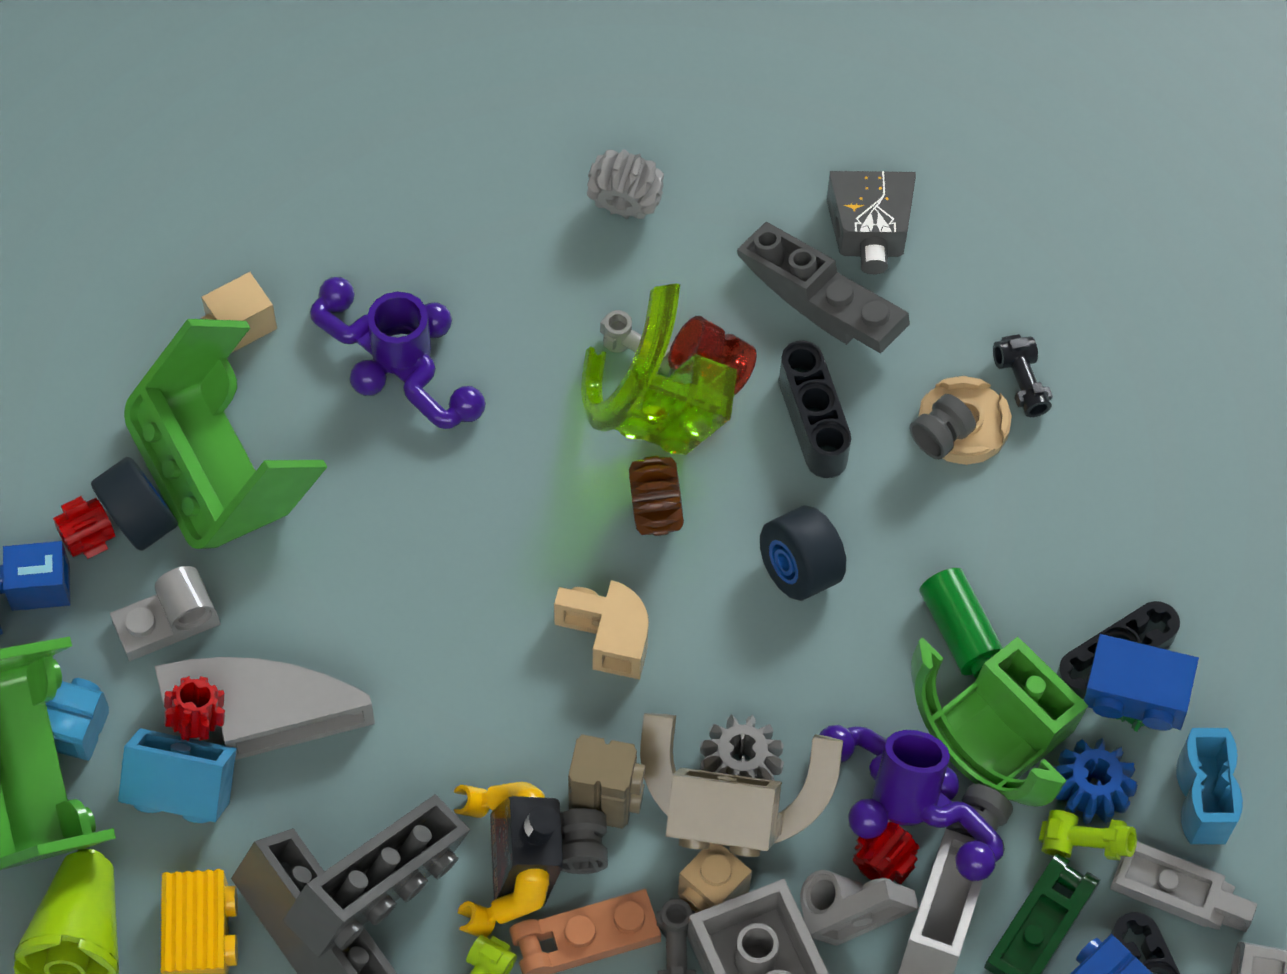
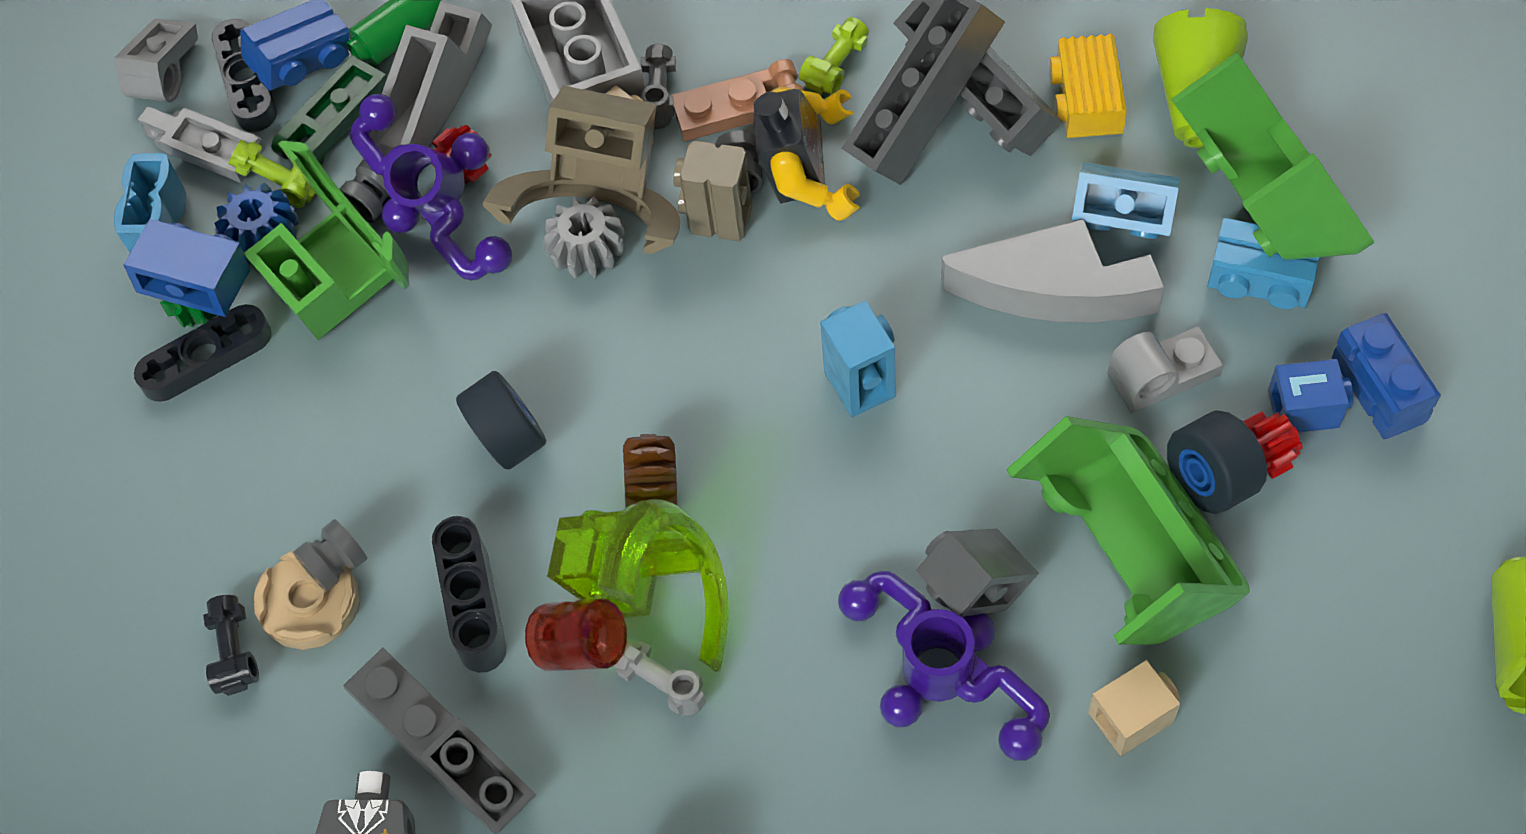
camera: 170 degrees left, 0 degrees up
red gear [164,676,225,741] -> none
tan brick [554,580,649,680] -> none
light grey plate [800,870,919,946] -> none
green brick [919,568,1003,678] -> none
none -> dark azure brick [820,300,896,418]
none -> dark grey brick [916,528,1039,617]

